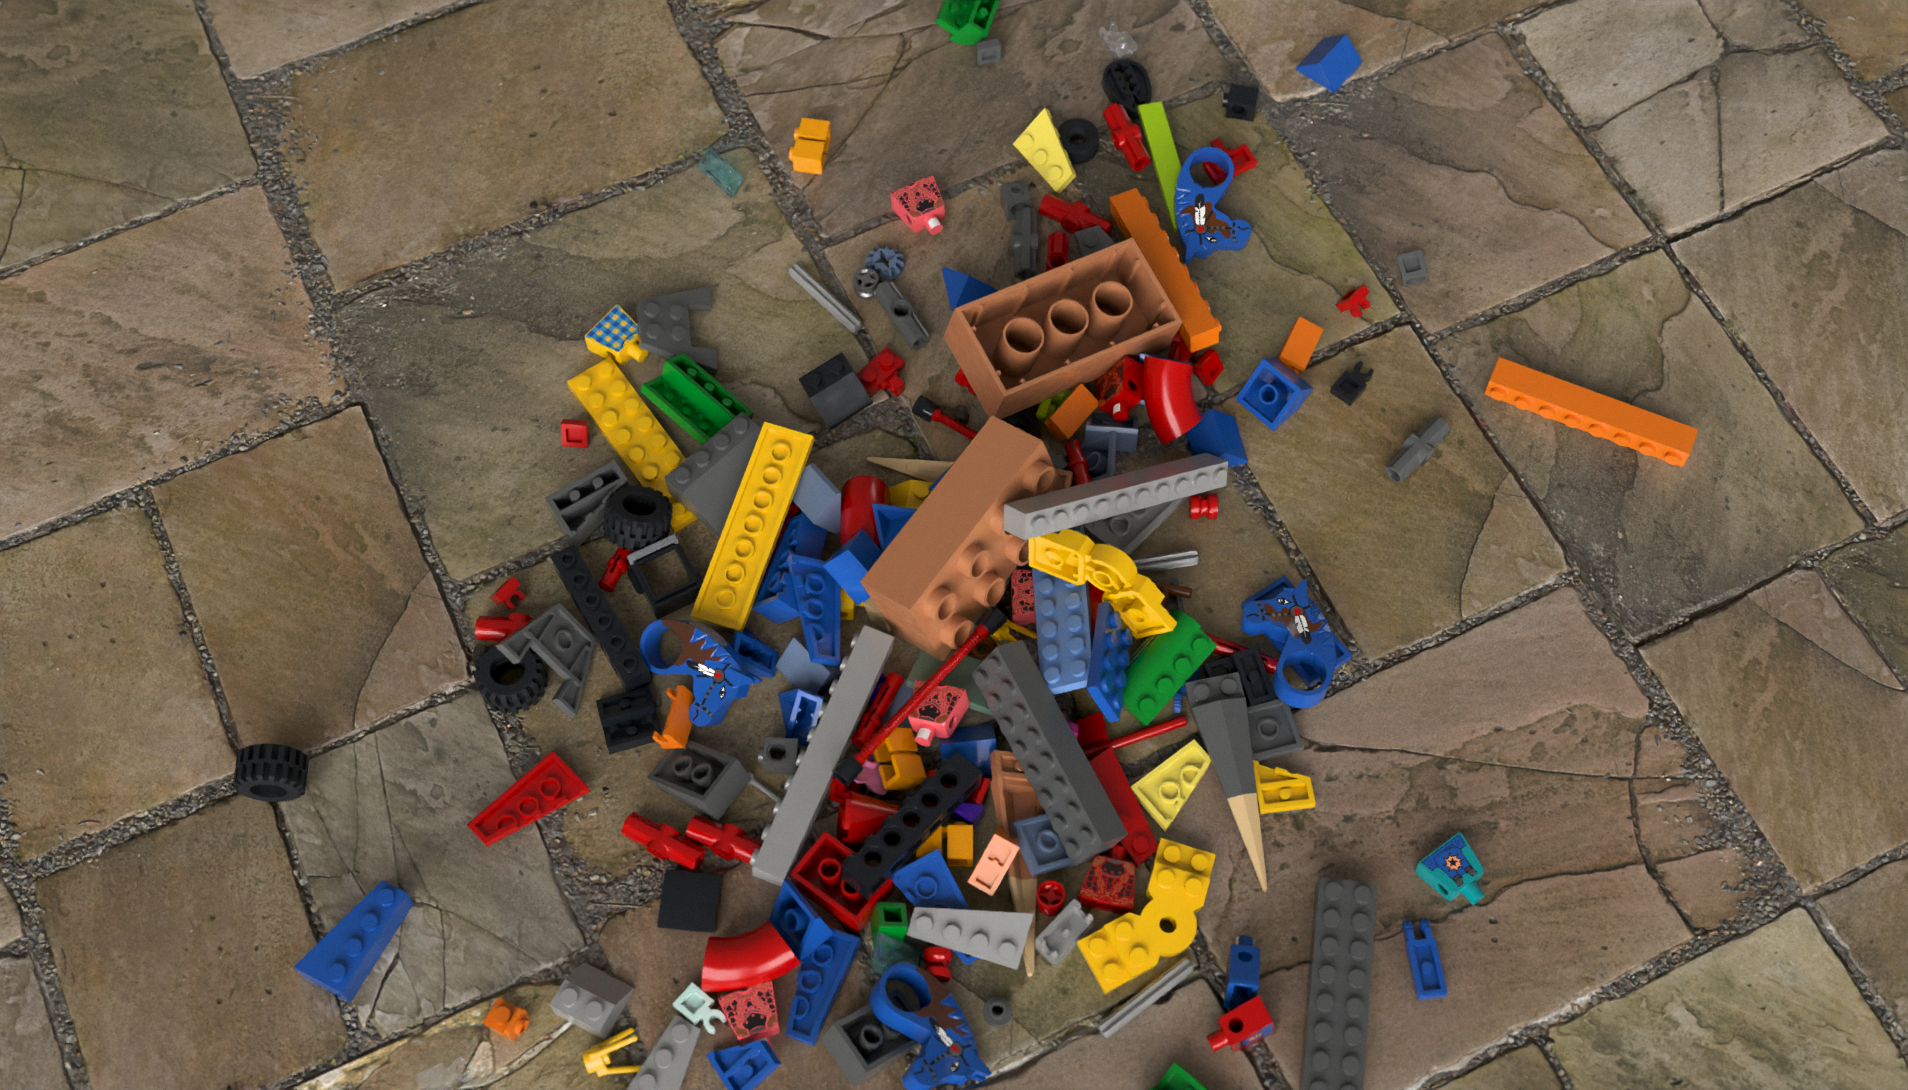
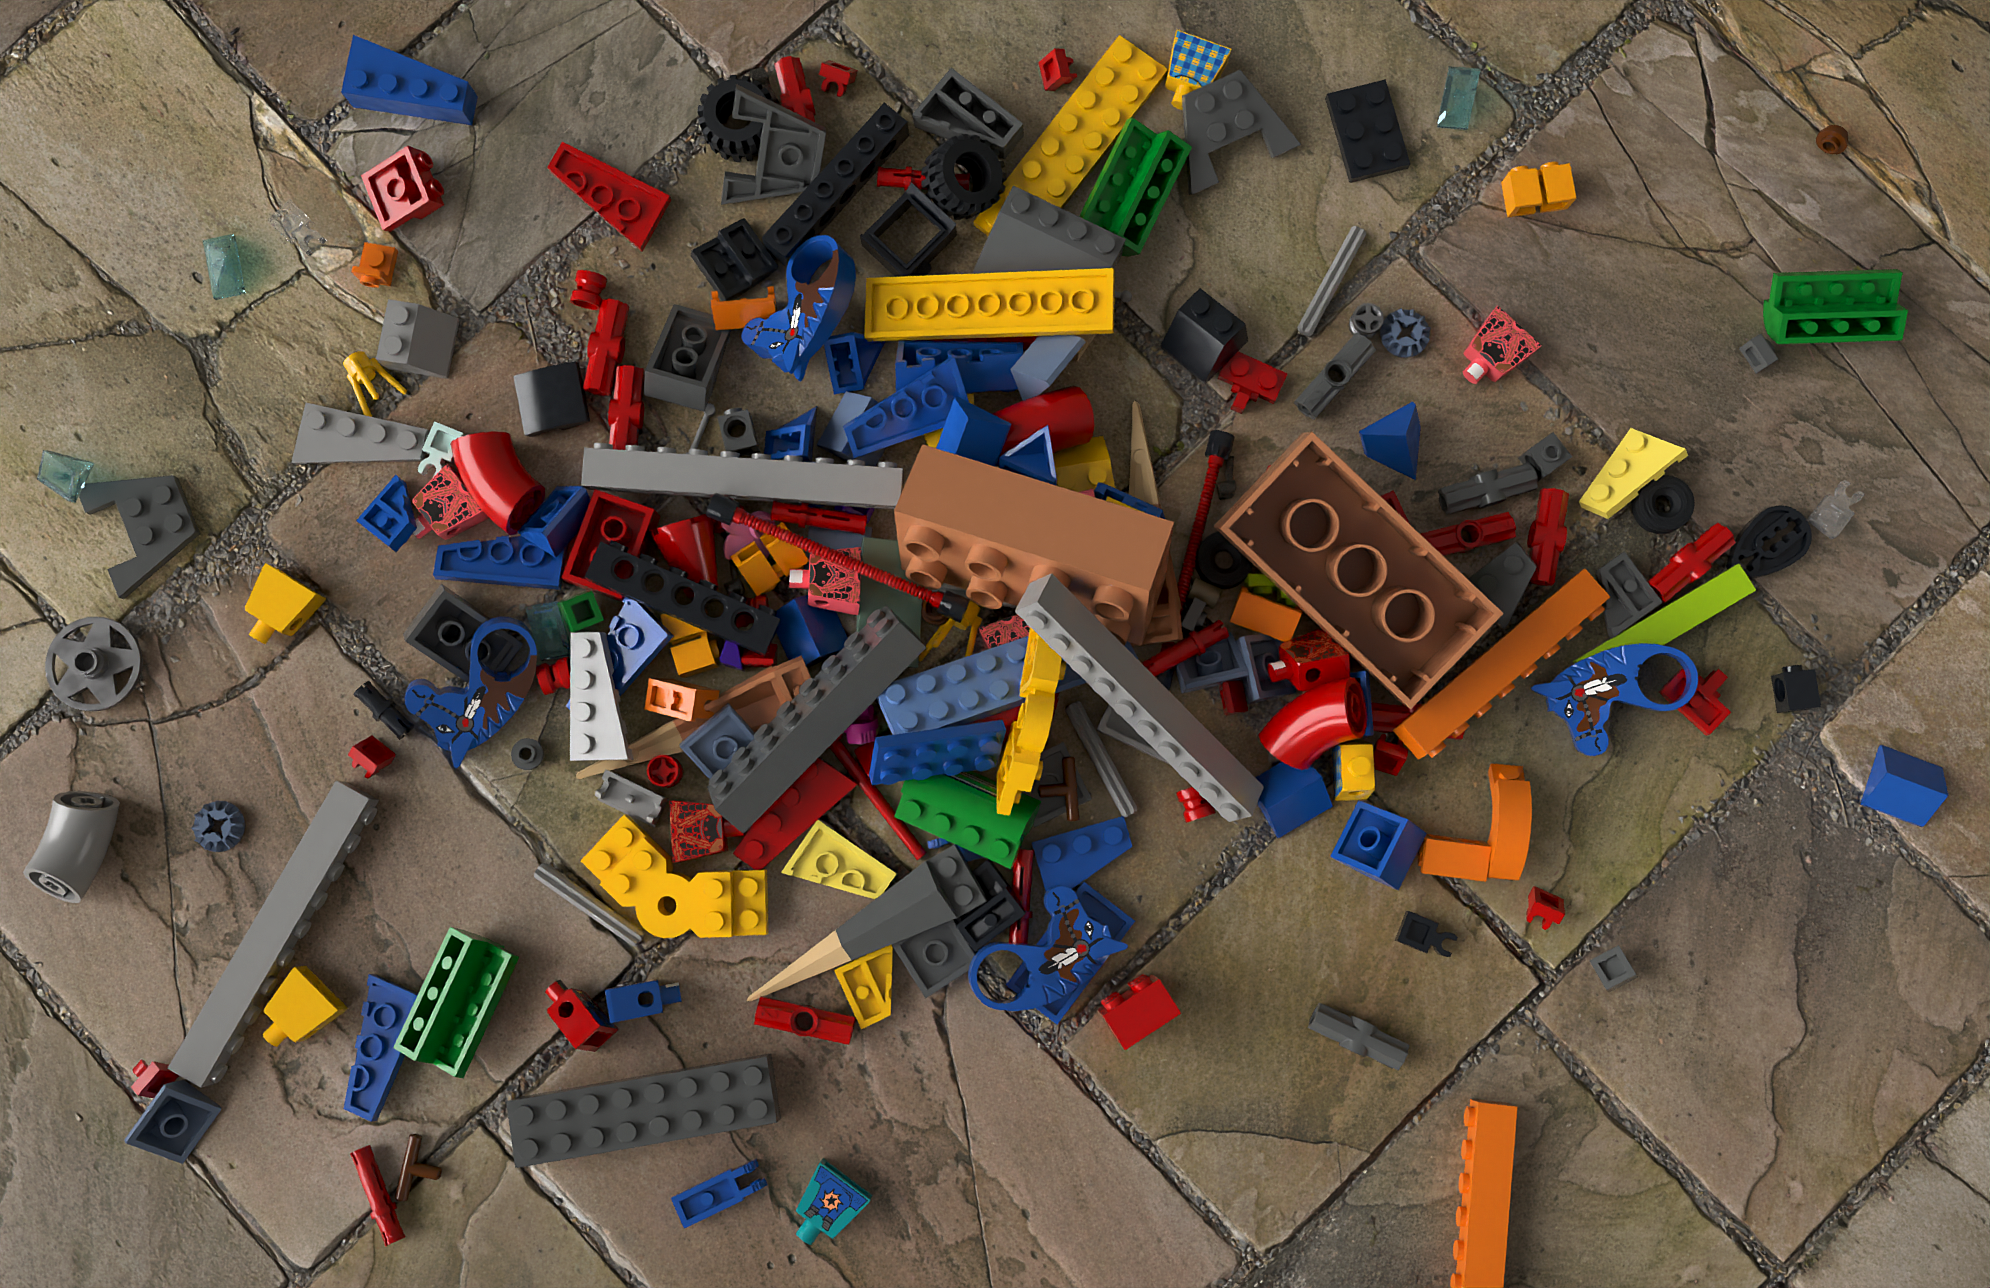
camera: 70 degrees right, 20 degrees up
none -> red plate [361,146,445,232]
none -> red wheel [570,270,607,310]
none -> red piece [754,996,856,1045]
none -> blue wing [1032,816,1133,892]
none -> red brick [1098,973,1181,1050]
none -> red slope [1219,681,1248,716]
none -> black plate [1325,79,1410,183]
none -> yellow torso [1332,740,1375,801]
none -> orange arch [1487,763,1532,881]
none -> dark grey wing [1596,551,1662,638]

